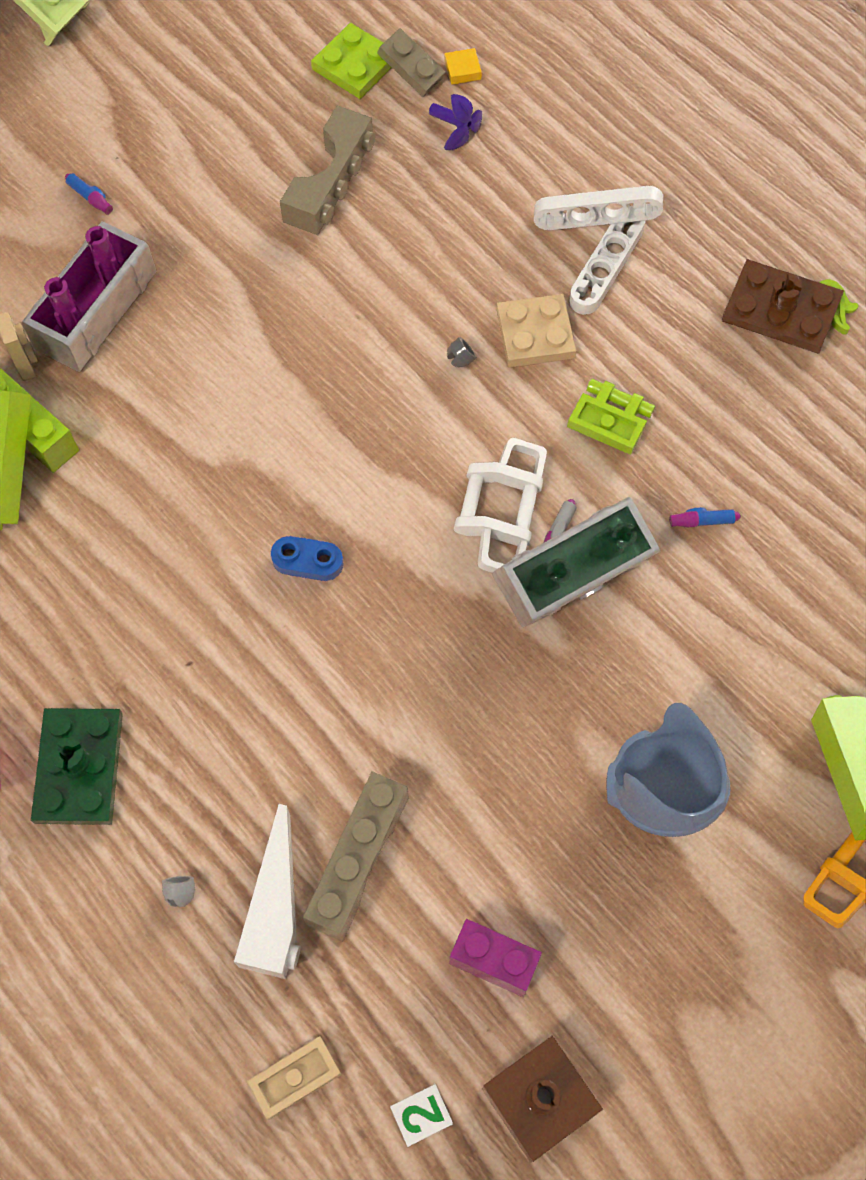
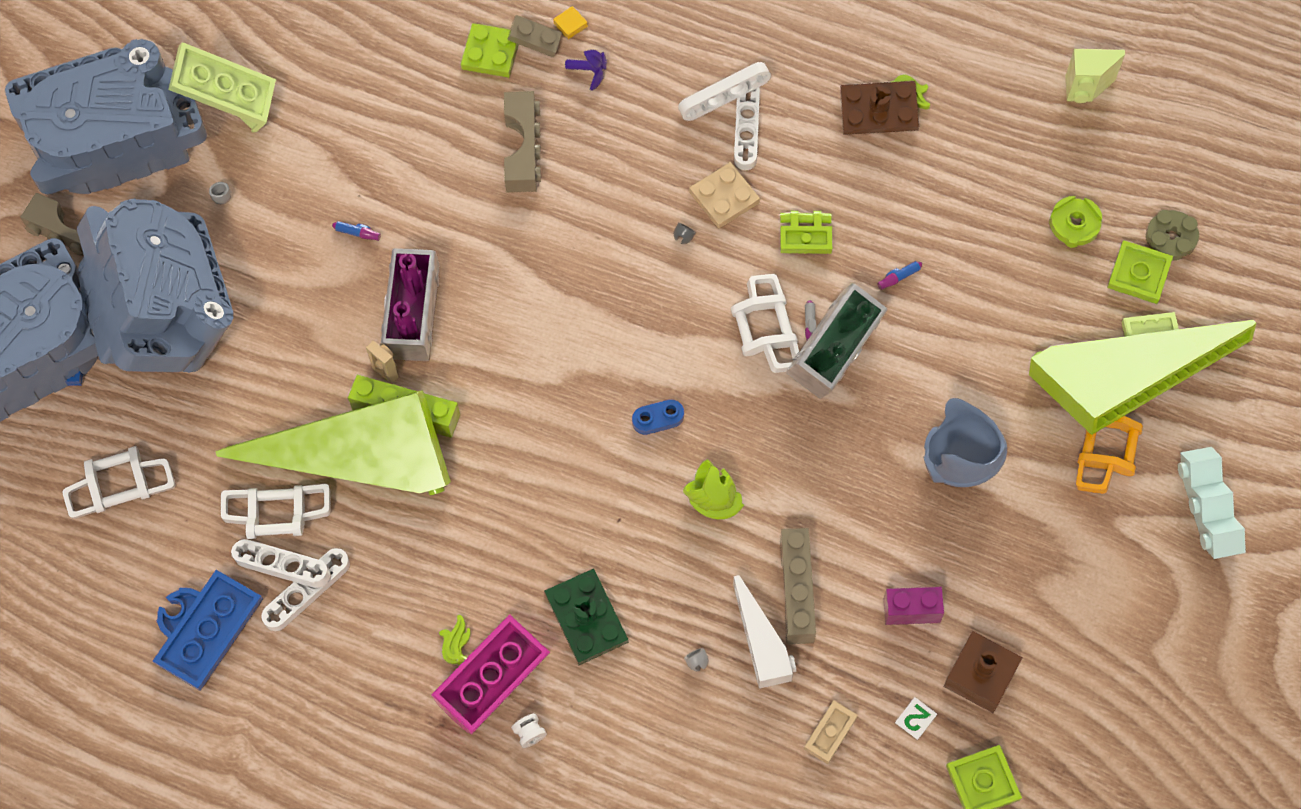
camera: 25 degrees left, 0 degrees up
none -> lime helmet [683,459,744,519]

